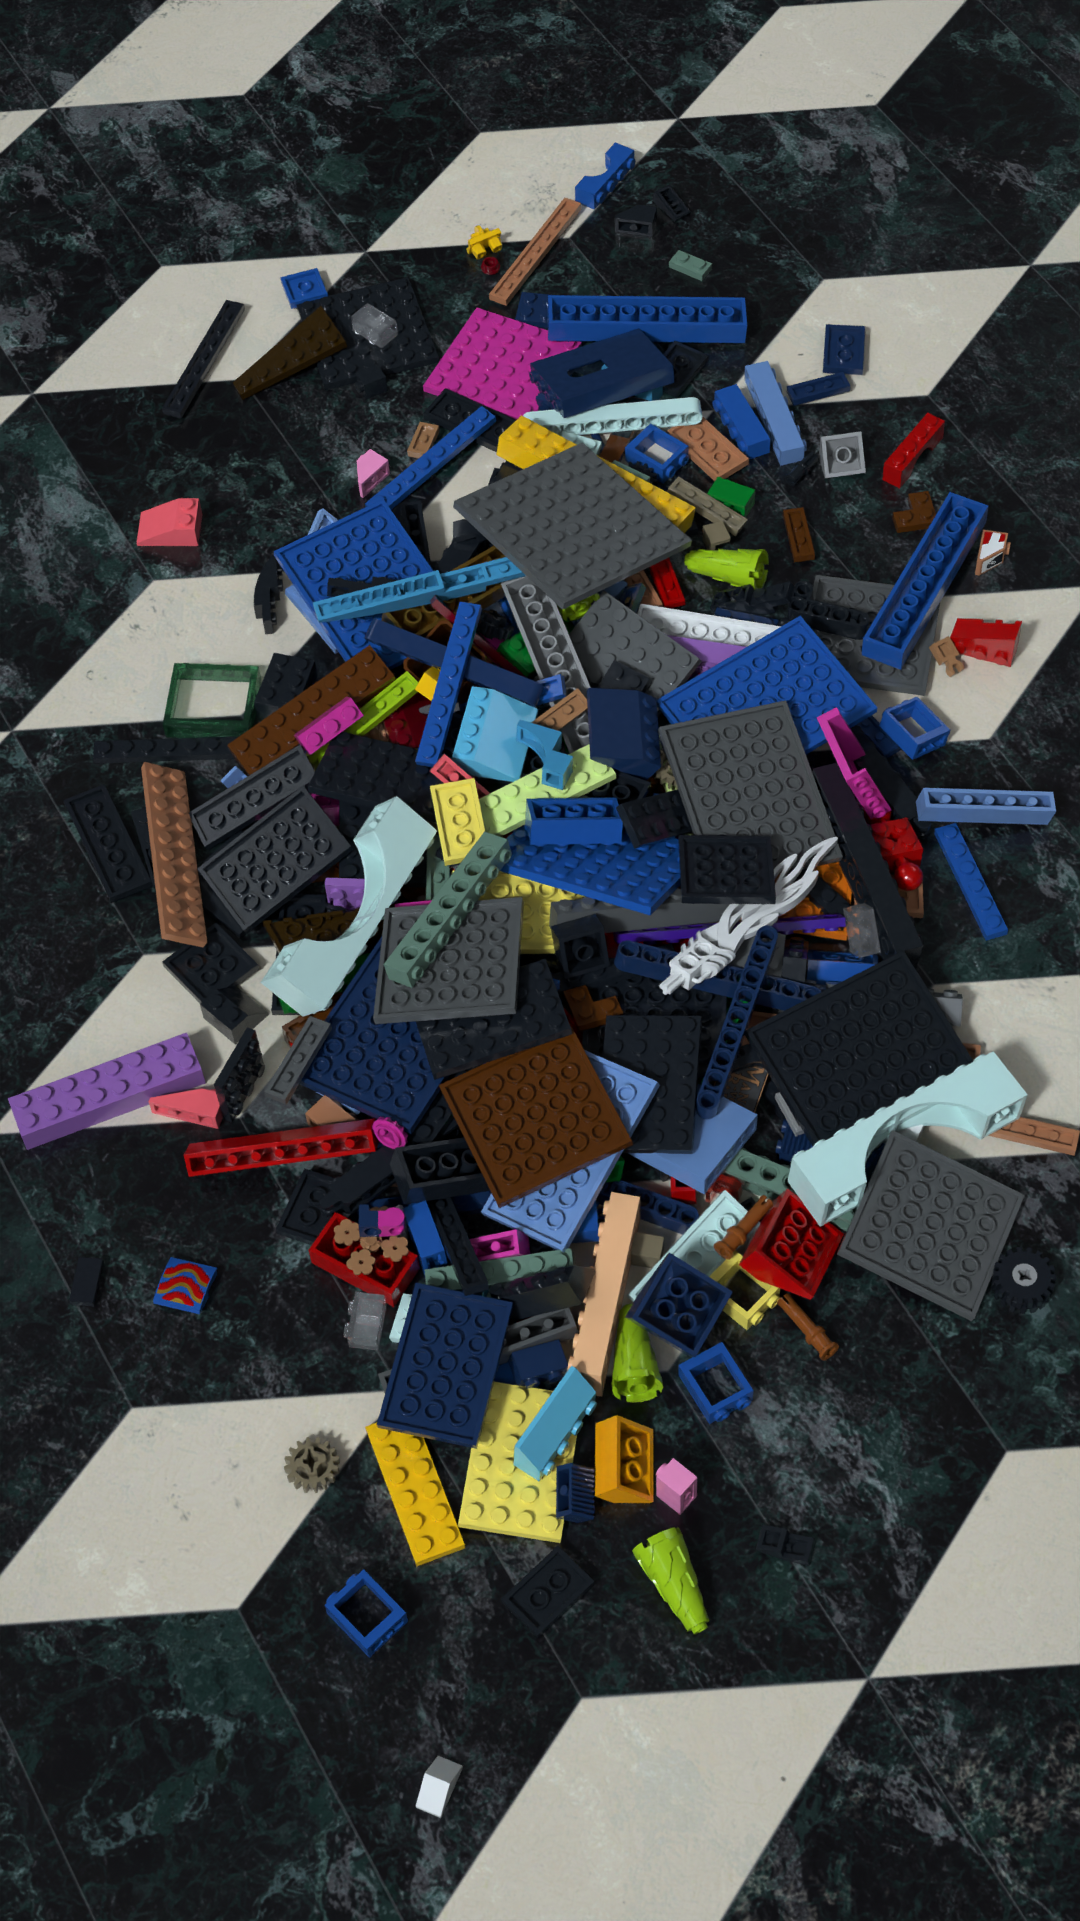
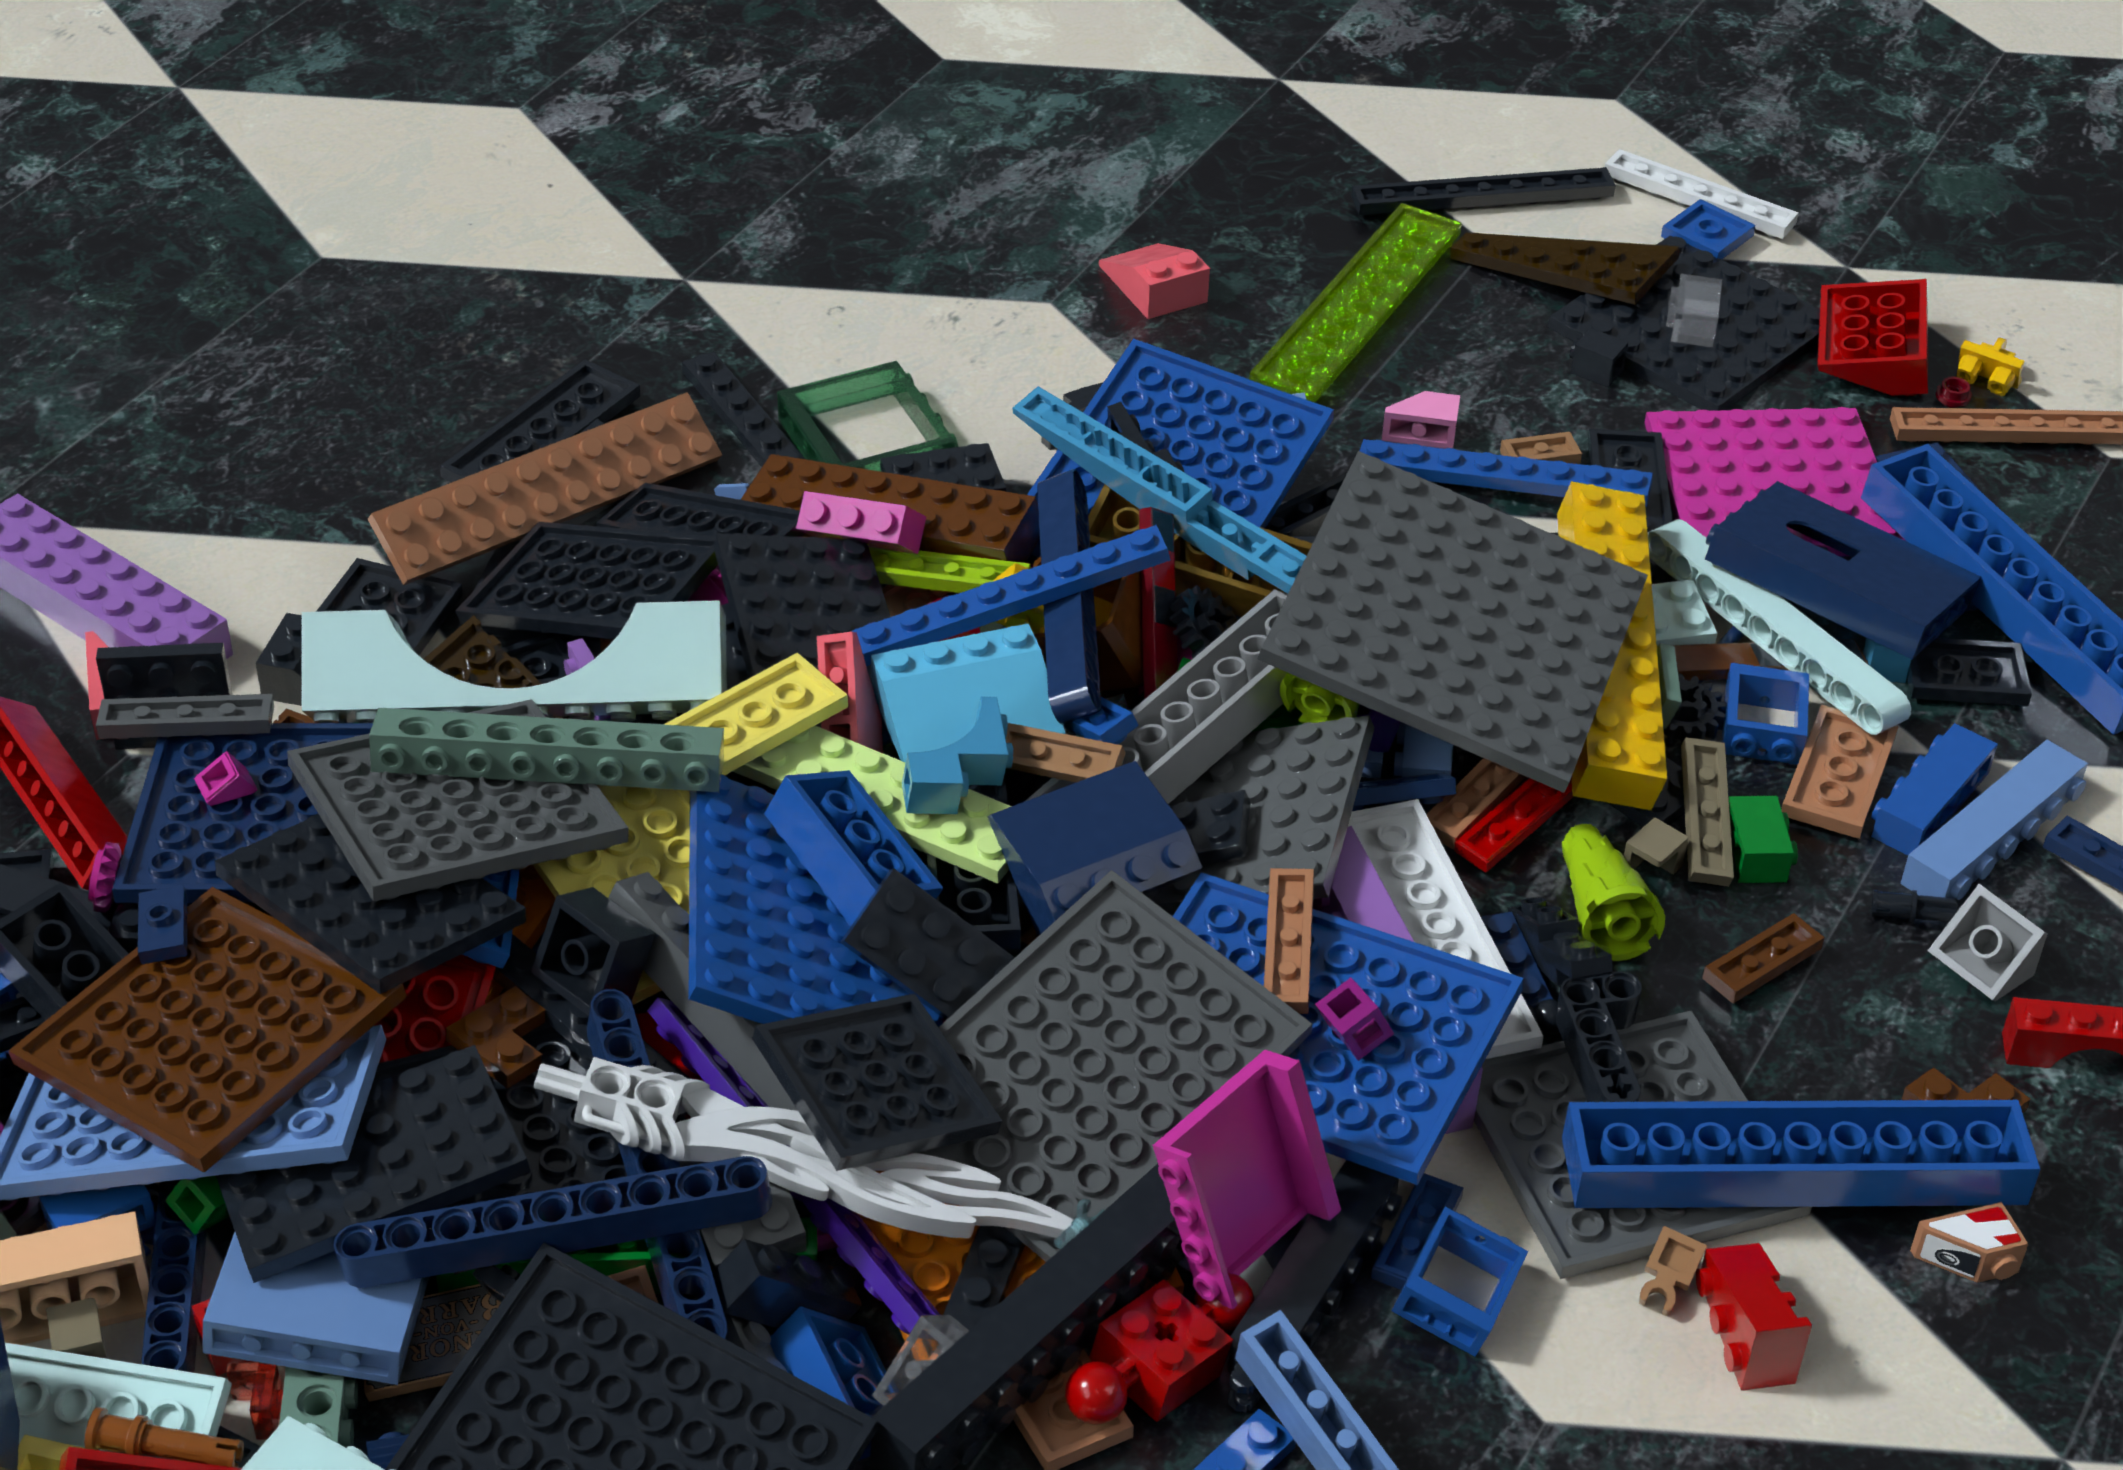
camera: 55 degrees right, 15 degrees down
none -> dark blue plate [138,884,187,964]
none -> dark pink slope [194,751,258,806]
none -> clear light blue hand [1054,1199,1105,1249]
none -> clear neon green plate [1249,203,1462,403]
none -> nougat plate [1264,868,1314,1014]
none -> magenta brick [1315,977,1394,1061]
none -> white plate [1604,149,1798,239]
none -> red slope [1818,279,1928,396]

